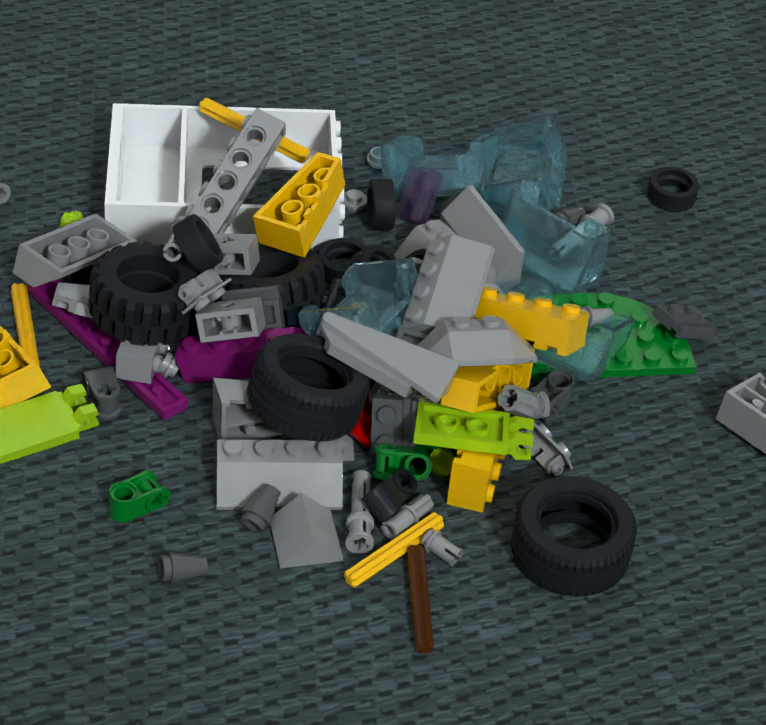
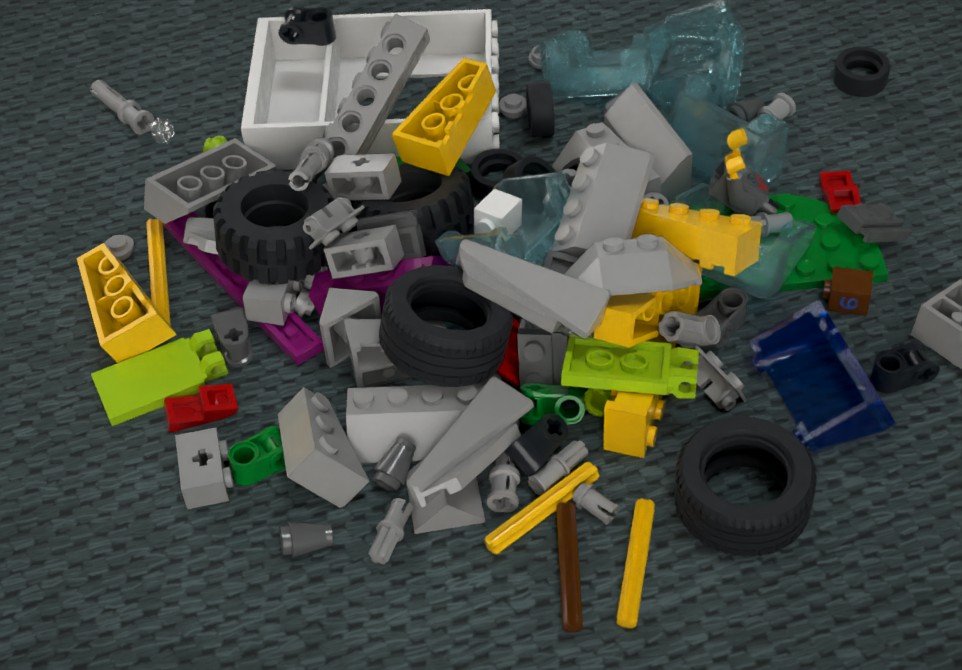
camera: 10 degrees right, 5 degrees up
black tyre [173,214,223,273] -> none
yellow axle [199,98,310,164] -> none
clear purple panel [396,166,444,225] -> none
none -> clear plate [150,116,174,144]
none -> red slope [164,383,238,432]
none -> light grey brick [175,427,234,509]
none -> light grey wedge [278,387,369,508]
none -> black piece [279,7,336,46]
none -> light grey slope [319,288,382,368]
none -> light grey axle [368,498,413,565]
none -> light grey wedge [407,377,534,508]
none -> white brick [474,189,522,245]
none -> yellow axle [617,498,655,628]
none -> dark grey torso [708,128,780,217]
none -> clear blue windscreen [748,299,897,452]
none -> red slope [819,171,861,214]
none -> reddish brown brick [822,267,873,316]
none -> black piece [870,341,940,393]

